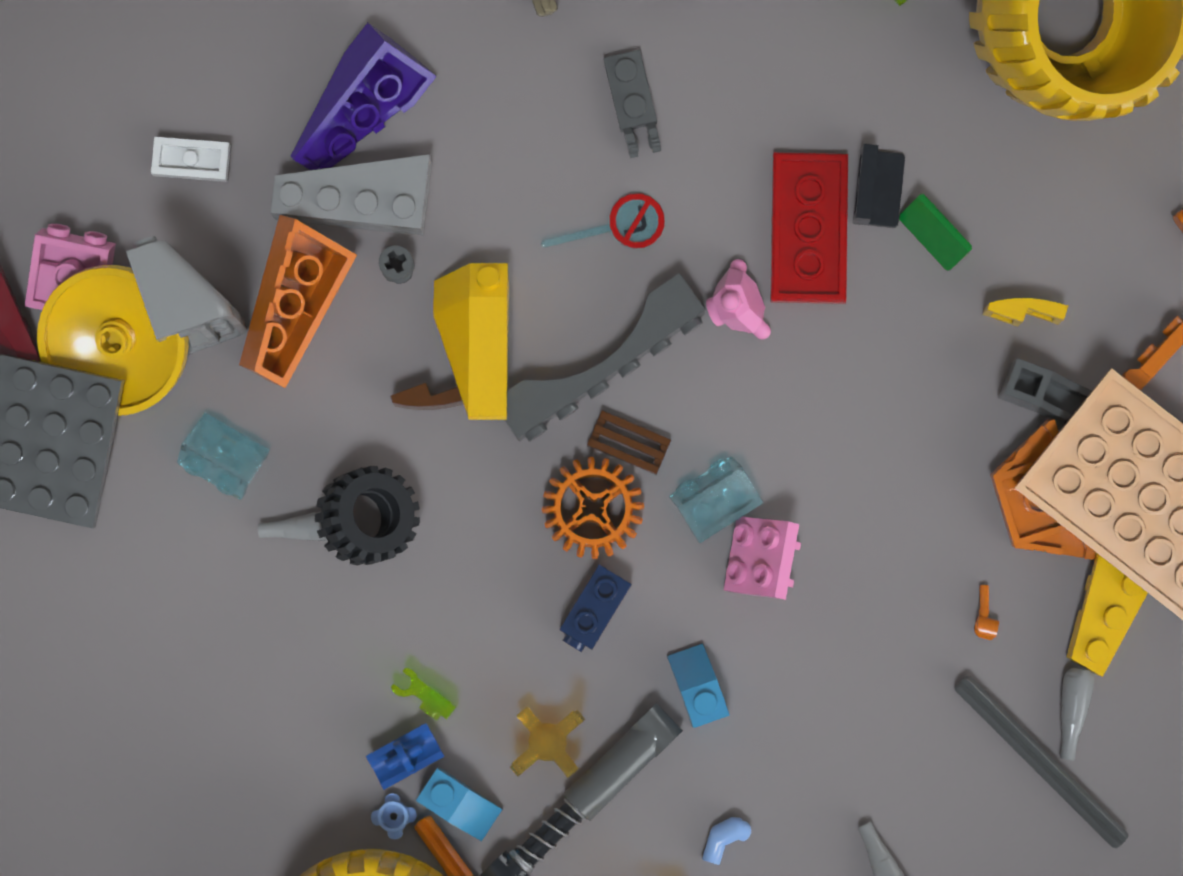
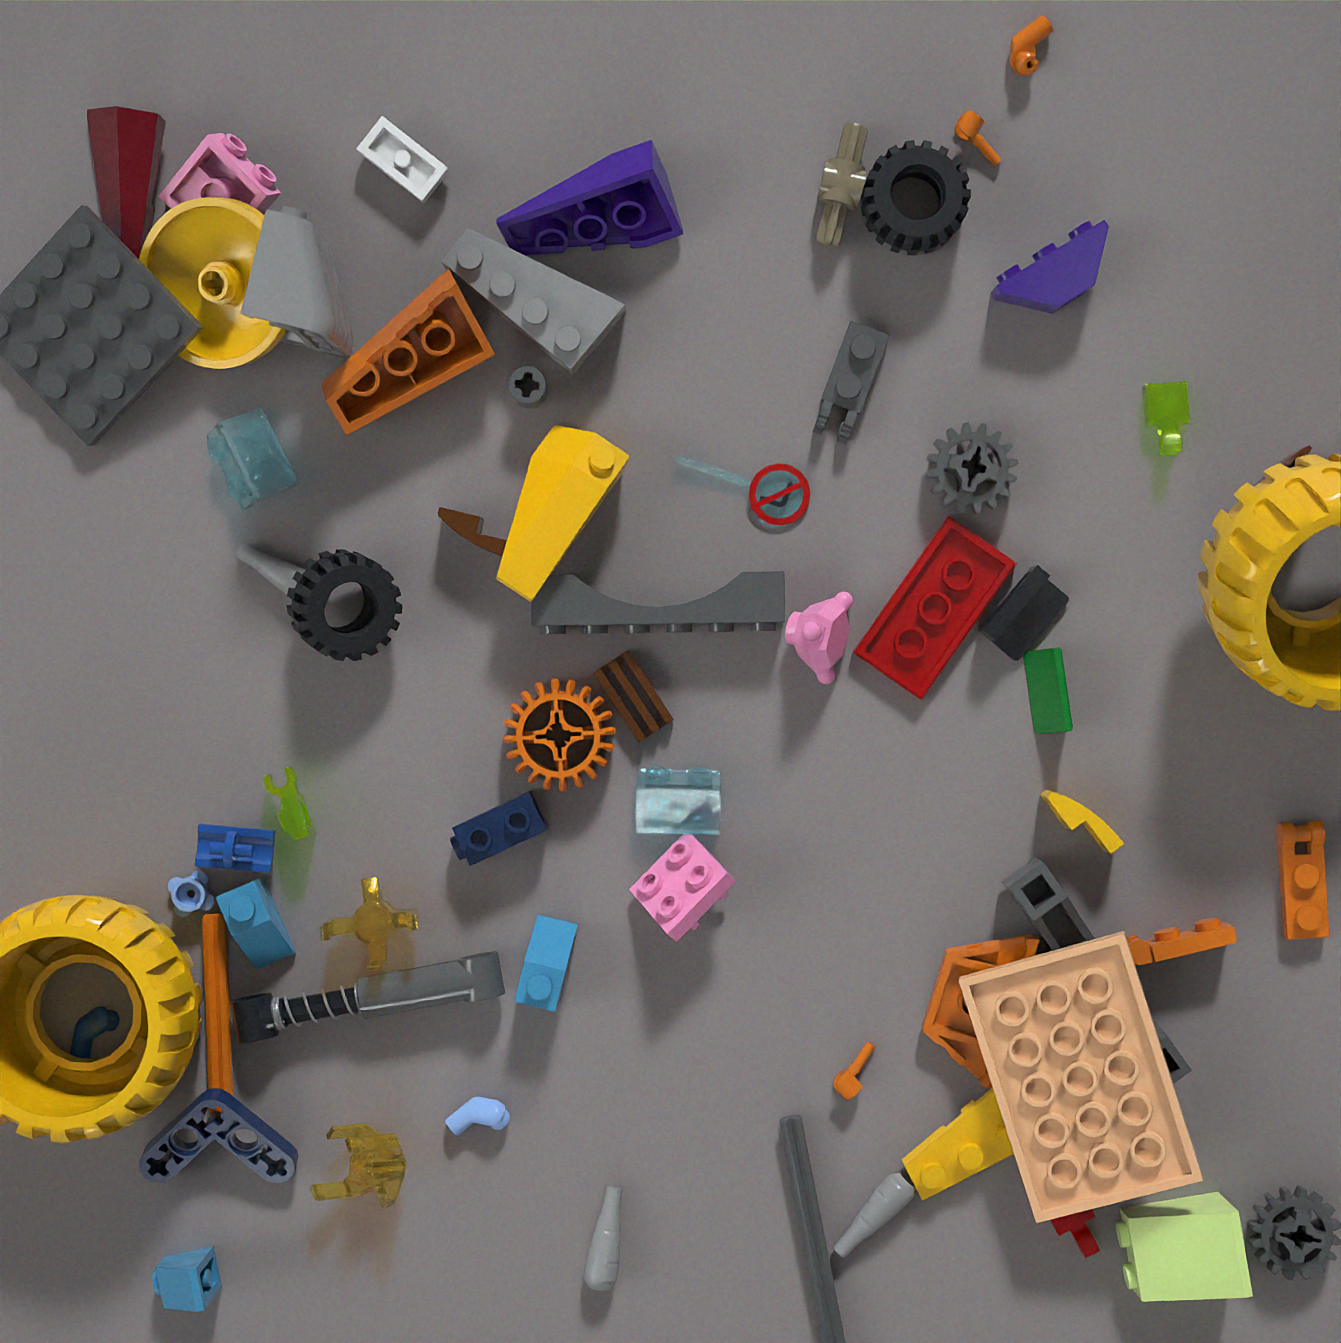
camera: 30 degrees right, 5 degrees up
none -> dark grey gear [925,422,1018,514]

